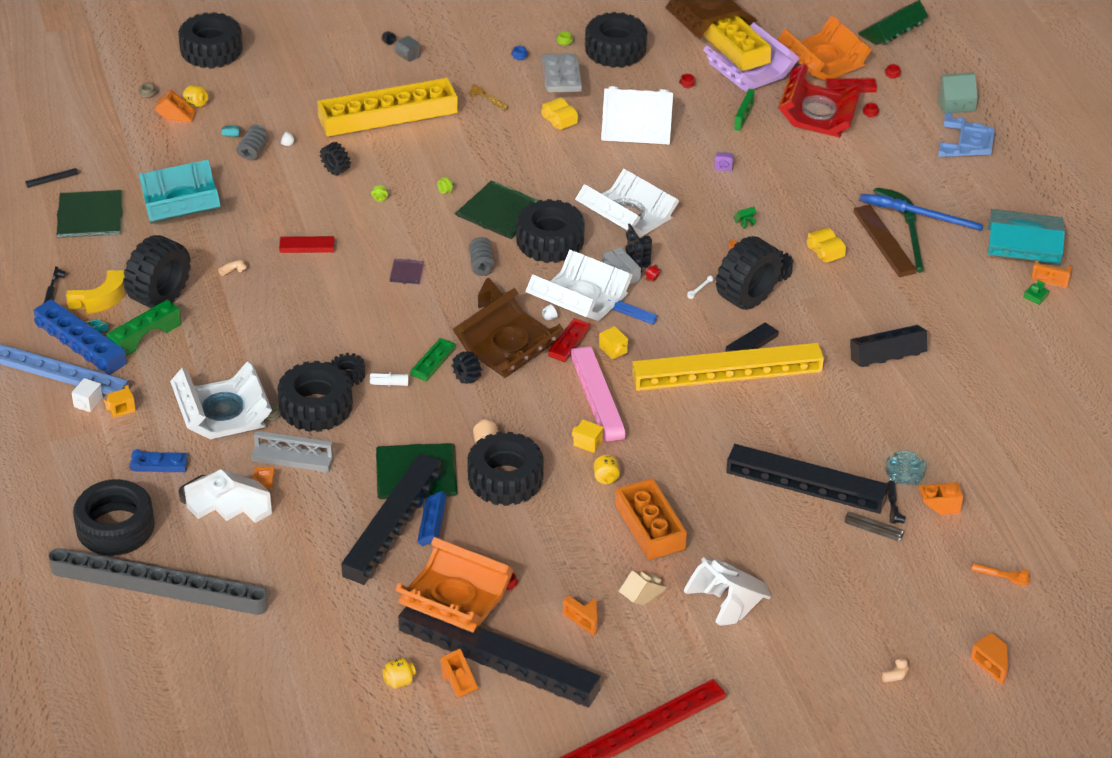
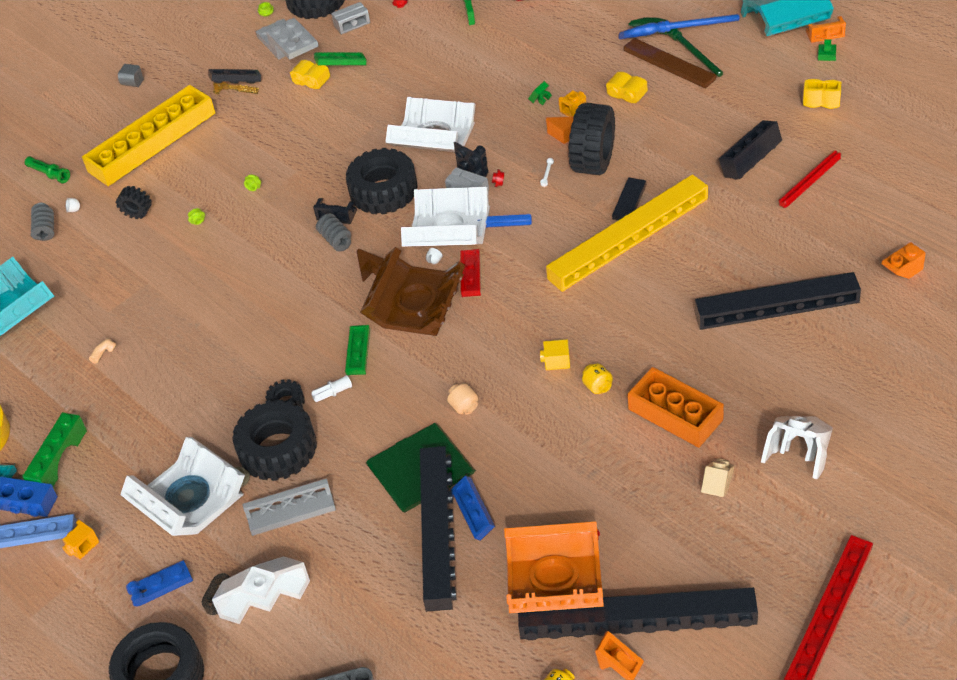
camera: 20 degrees left, 5 degrees up
white brick [71,378,103,412] -> none
black tyre [123,235,191,308] -> none
teal tile [222,125,241,137] -> none
orange plate [252,467,275,490] -> none
red tile [279,236,334,253] -> none
black hinge [382,31,396,45] -> none
clear purple piece [390,259,424,284] -> none
black gear [451,351,483,384] -> none
clear green piece [455,180,538,239] -> none
black tyre [467,432,544,506] -> none
blue plate [511,46,528,60] -> none
orange slope [563,595,597,636] -> none
bright pink beam [571,346,625,443] -> none
yellow brick [599,326,628,360] -> none
white bracket [601,87,673,144] -> none
medium lavender bracket [714,152,734,172] -> none
dark brown axle [845,512,904,541] -> none
clear light blue plate [885,451,926,485] -> none
black piece [887,480,906,524] -> none
none -> green pin [24,156,70,184]
none -> black plate [208,69,261,84]
none -> black hinge [313,198,357,224]
none -> green tile [314,52,367,65]
none -> light grey brick [331,2,370,35]
none -> light orange brick [559,90,586,117]
none -> red axle [779,150,841,208]
none -> yellow brick [803,79,842,109]

